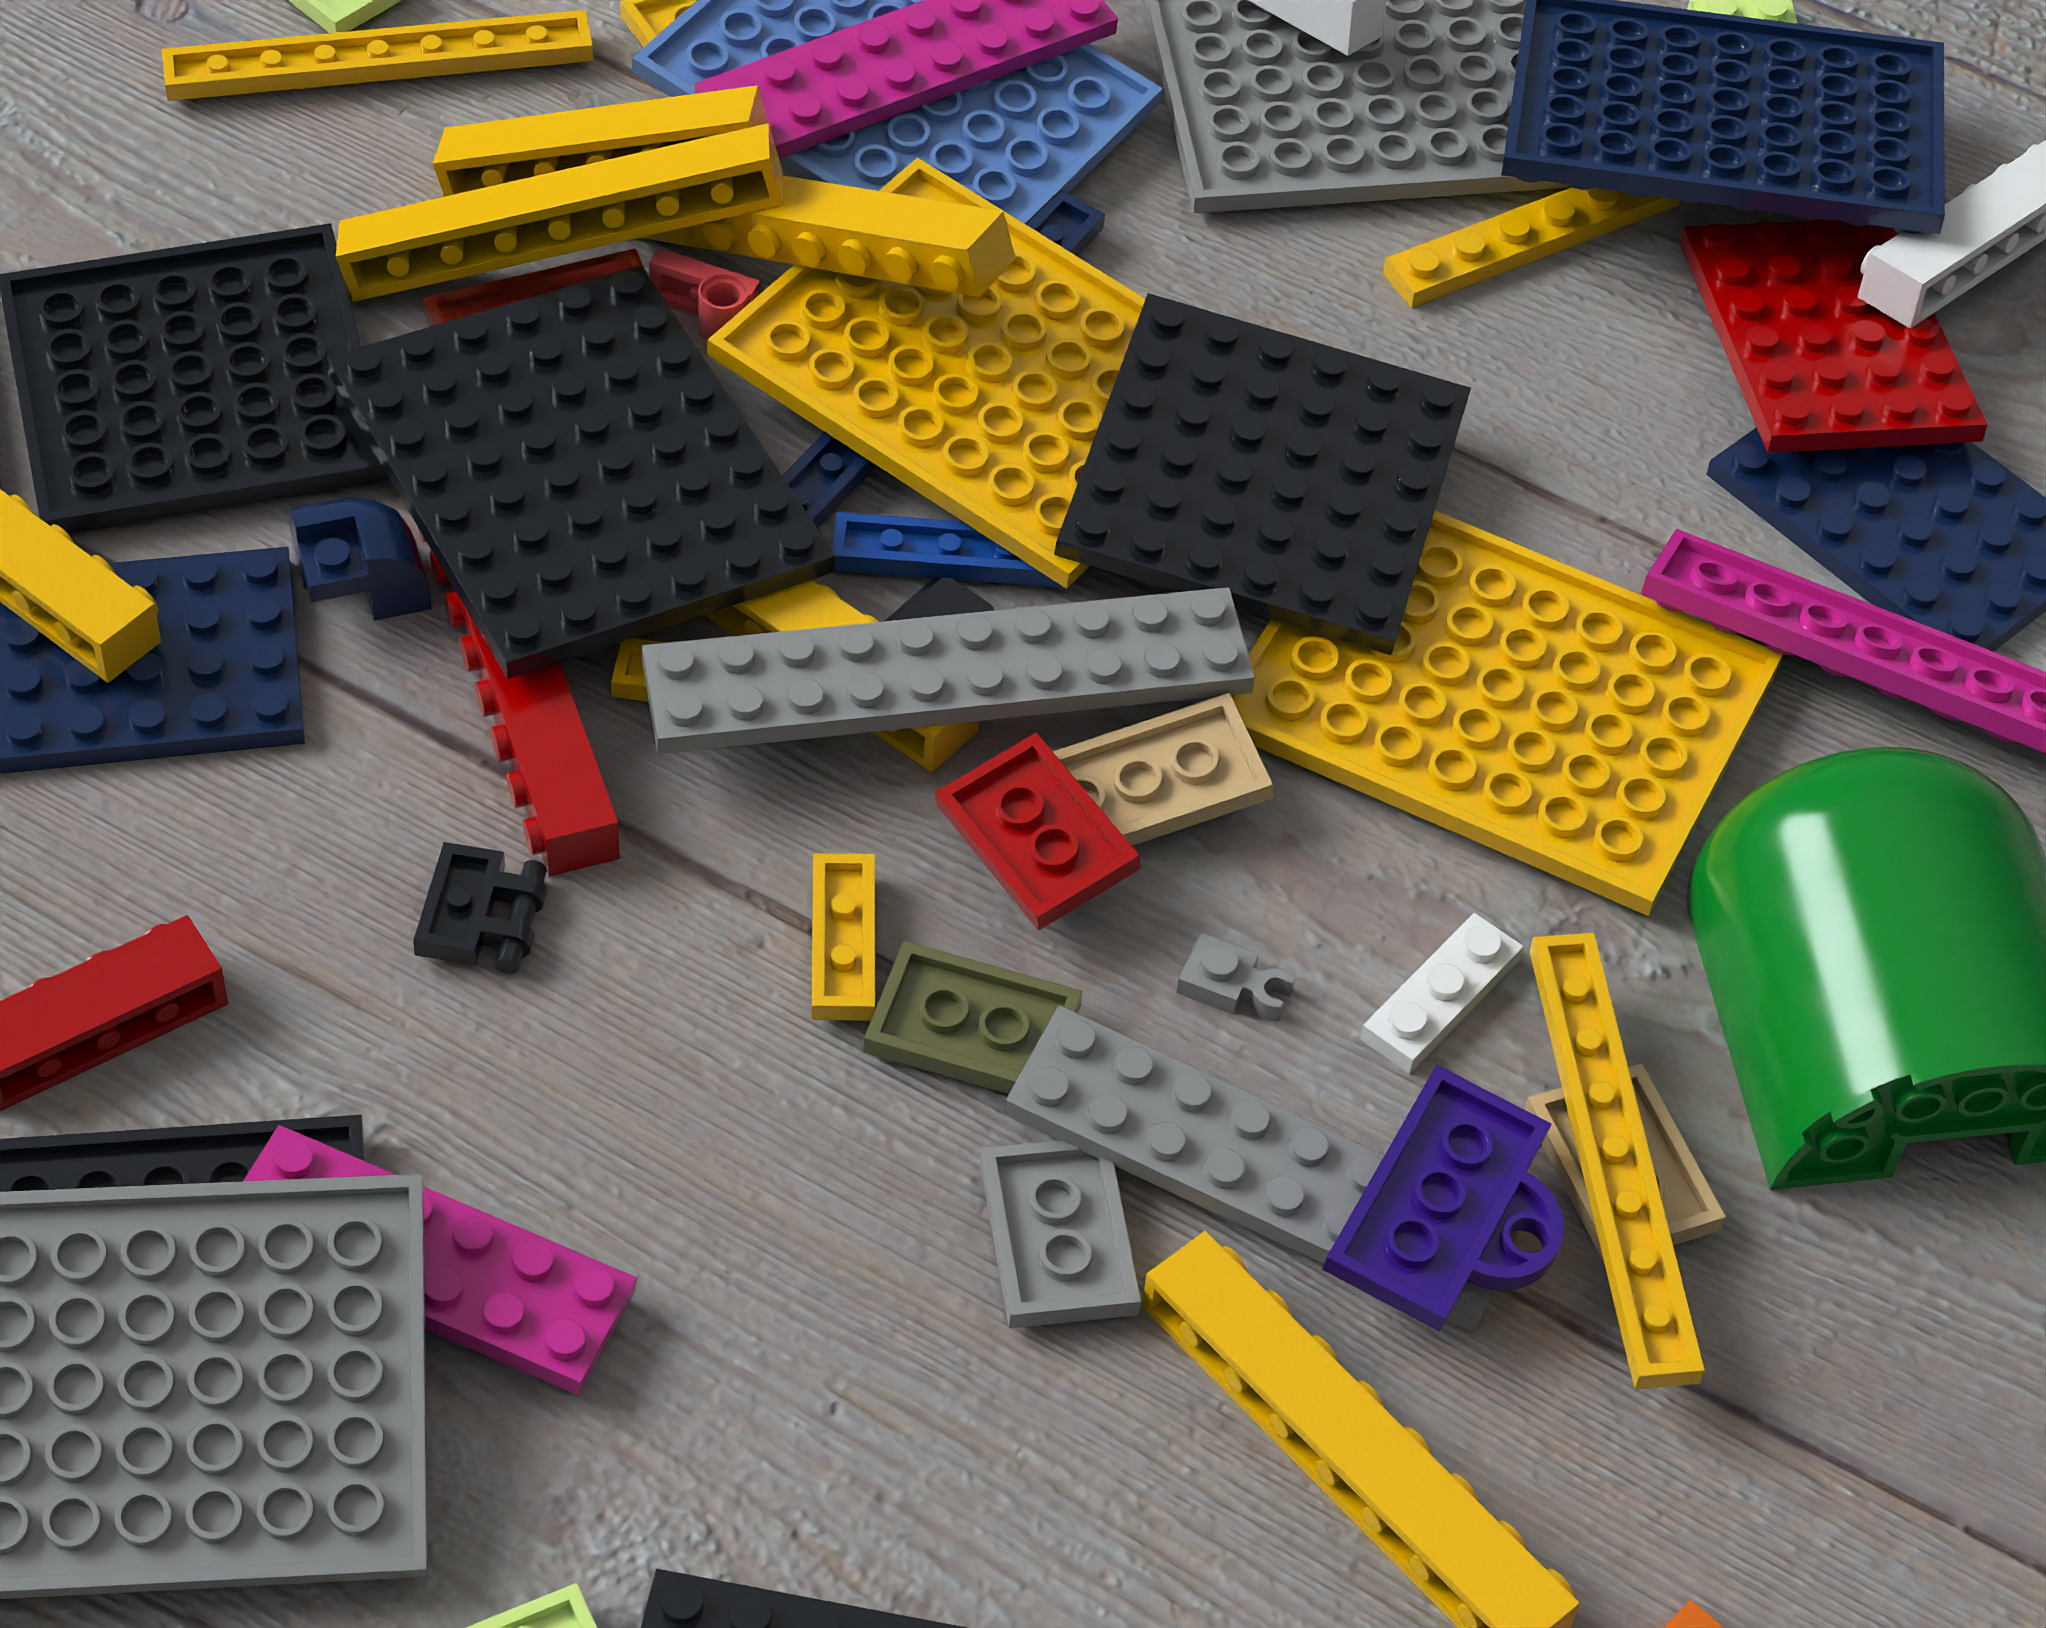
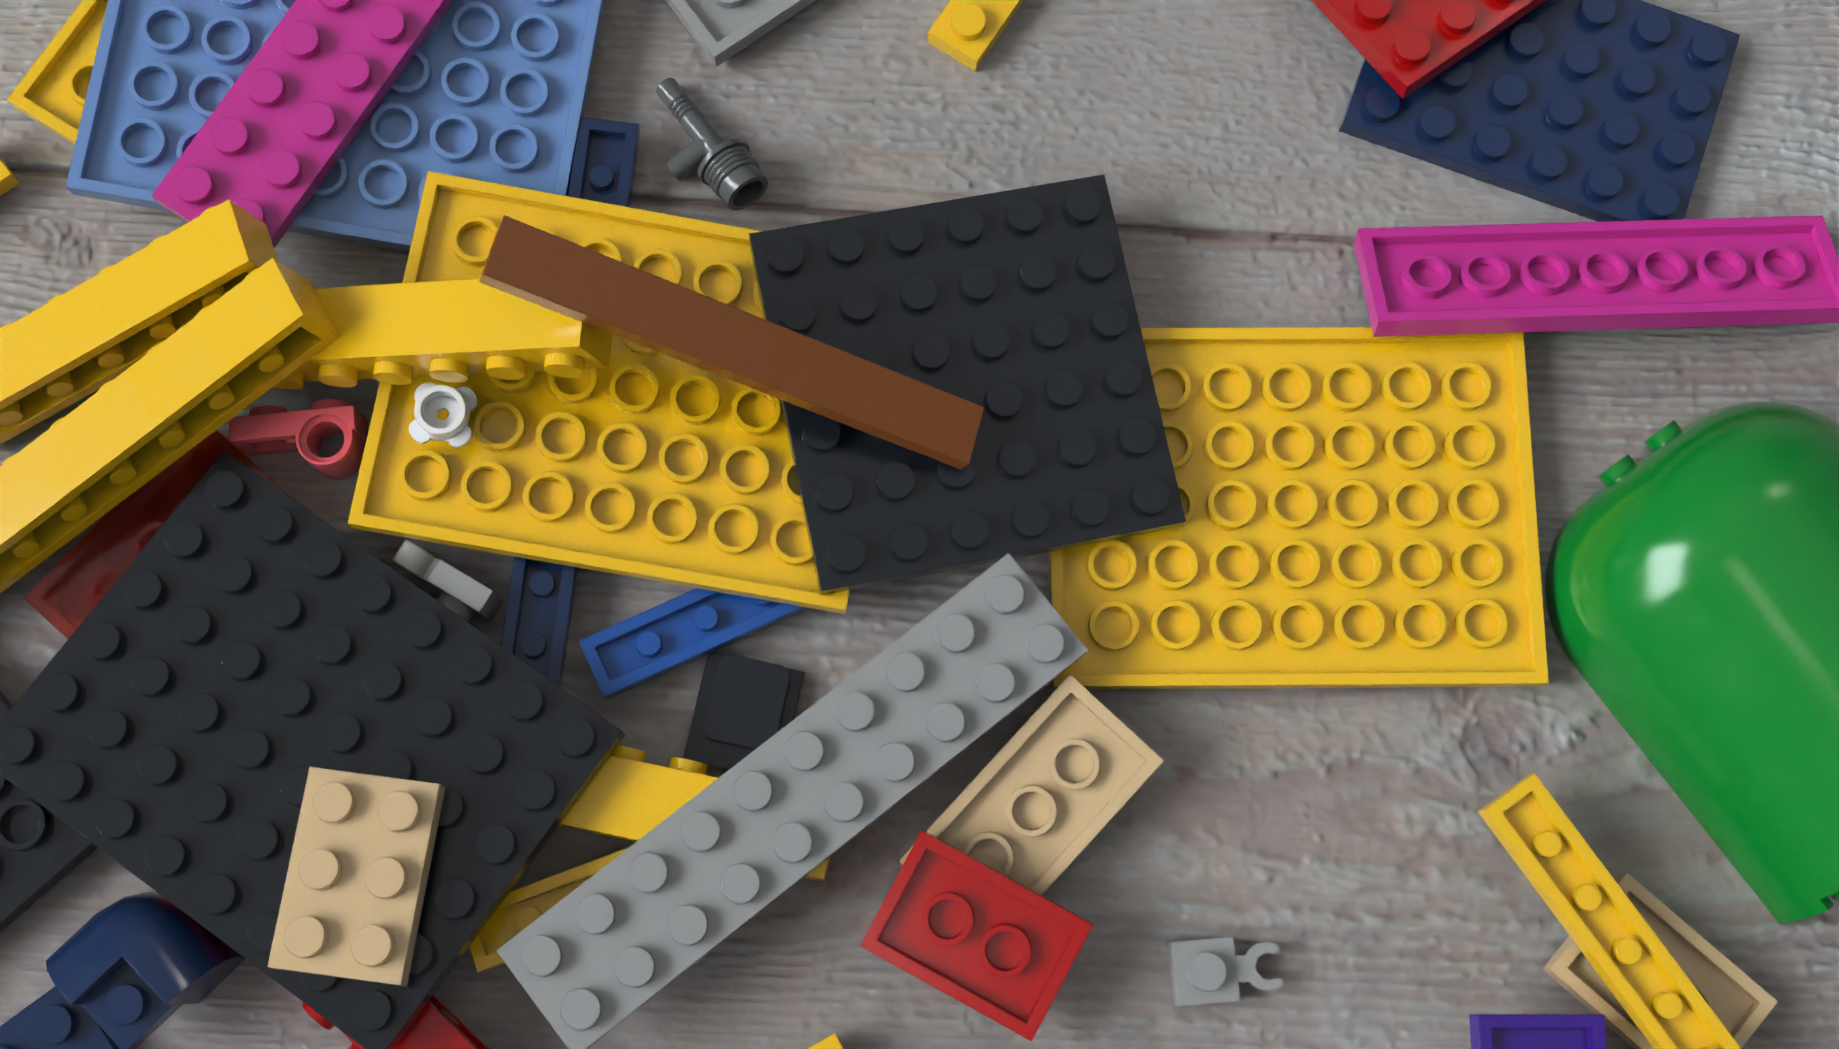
camera: 30 degrees left, 25 degrees up
white plate [1360,912,1524,1074] -> none
none -> tan plate [267,767,445,987]
none -> light grey plate [392,540,504,622]
none -> white plate [409,382,477,448]
none -> dark orange tile [479,215,984,470]
none -> dark grey piece [656,78,768,210]

